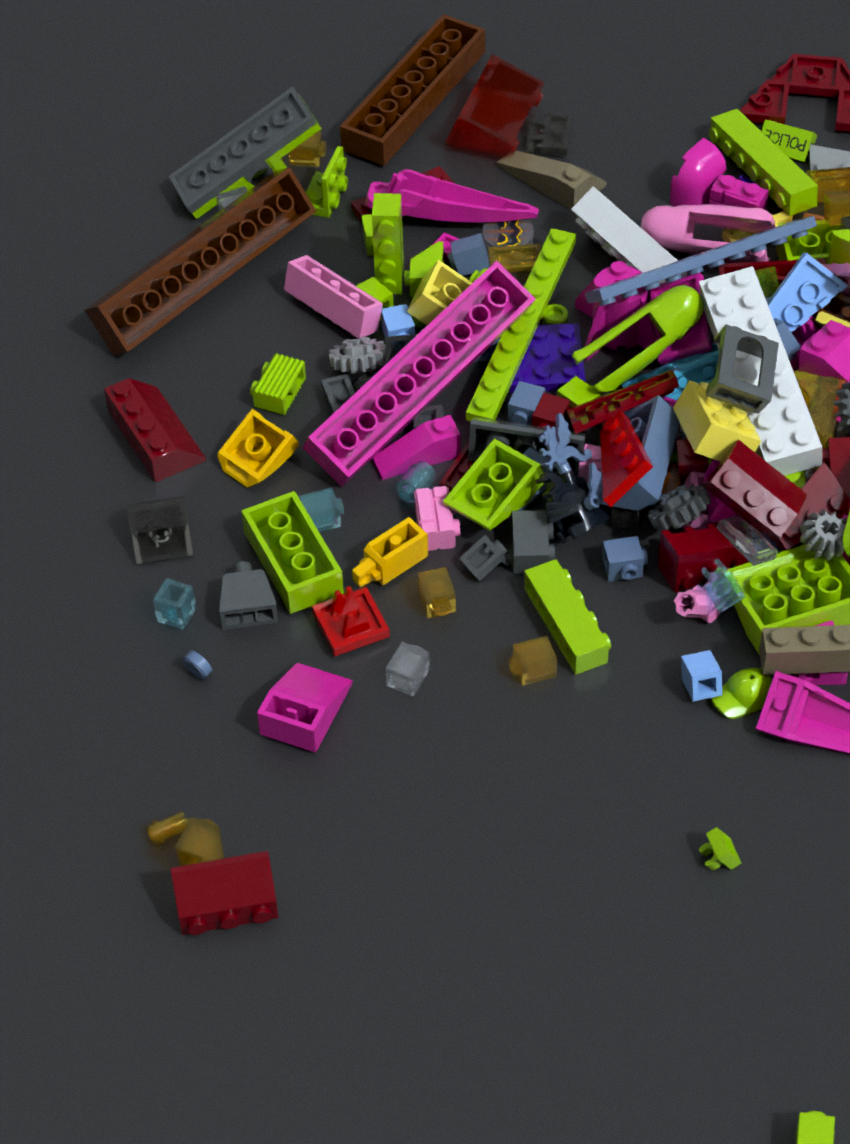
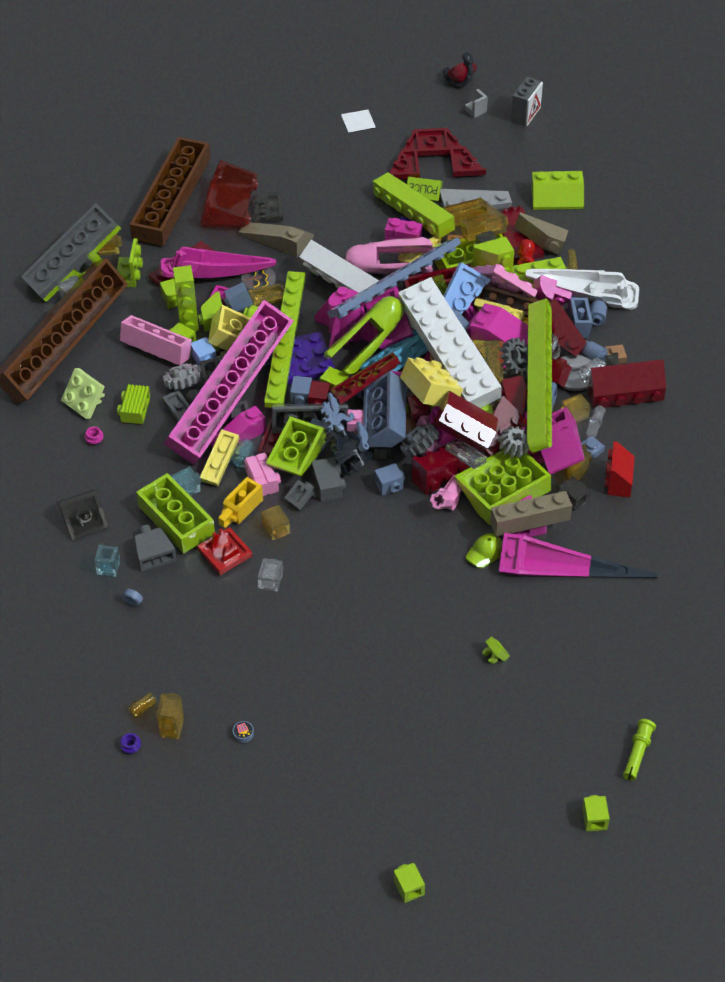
camera: 15 degrees left, 0 degrees up
dark red slope [104,378,206,483] -> none
dark red slope [171,851,279,935] -> none
yellow slope [217,409,300,488] -> none
dark pink slope [257,663,353,753] -> none
clear yellow brick [509,636,557,686] -> none
lime brick [524,559,611,675] -> none
lime tile [541,304,568,325] -> none
red wing [600,411,653,507] -> none
dark pink brick [669,138,726,206] -> none
light blue brick [681,650,722,702] -> none
clear light blue plate [702,558,746,613] -> none
dark grey panel [706,324,779,414] -> none
none -> yellowish green plate [61,368,105,419]
none -> dark pink plate [85,427,104,444]
none -> dark purple plate [120,733,141,754]
none -> light yellow plate [200,429,240,486]
none -> tile [233,721,254,743]
none -> white sticker [341,109,376,132]

